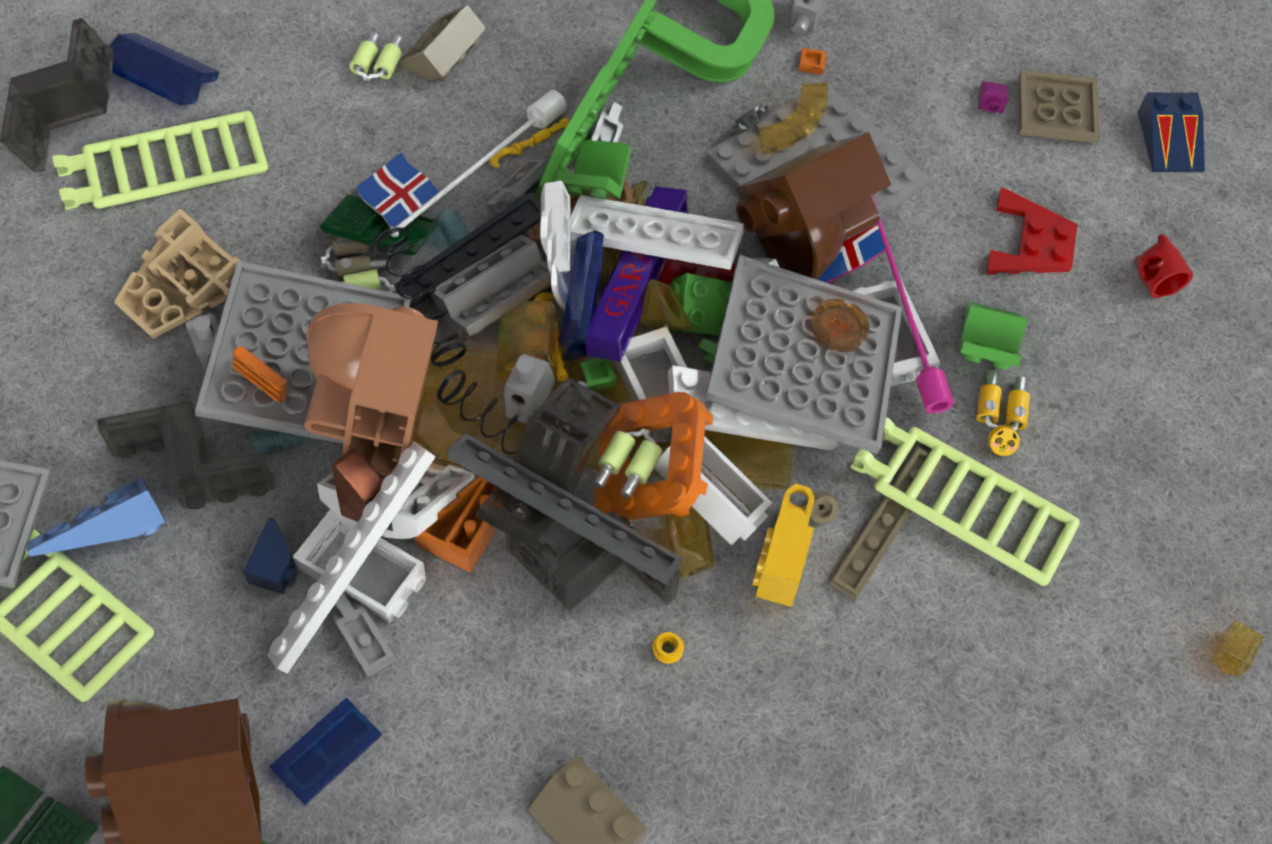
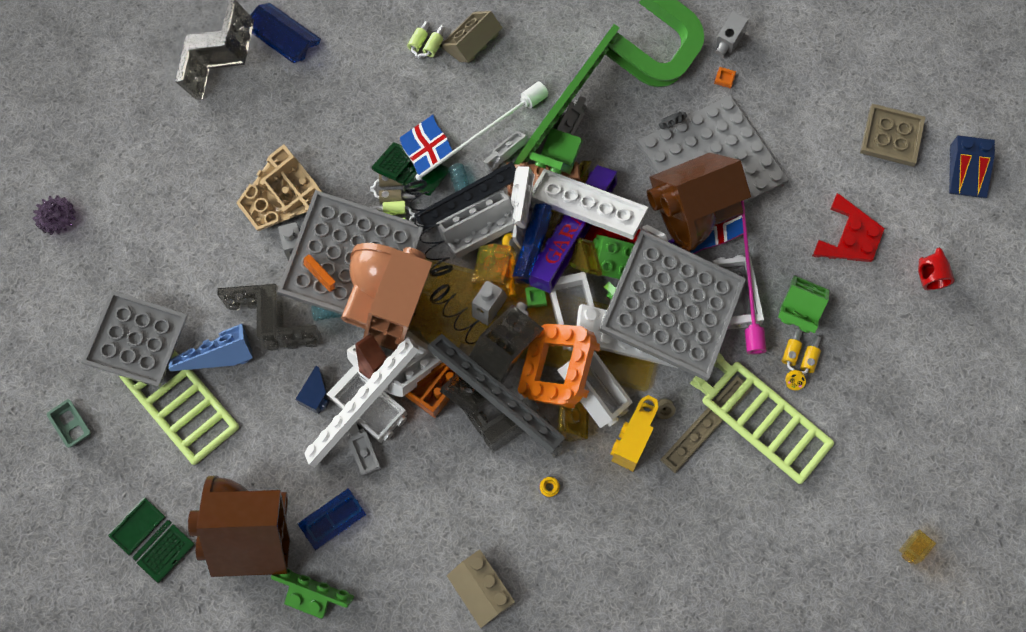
camera: 15 degrees right, 10 degrees up
yellowish green bar [52,111,268,210] -> none
yellow piece [489,117,570,168] -> none
yellowish green piece [593,428,663,498] -> none
clear yellow tile [758,82,828,154] -> none
clear orange tile [811,298,870,352] -> none
magenta bracket [978,81,1009,113] -> none

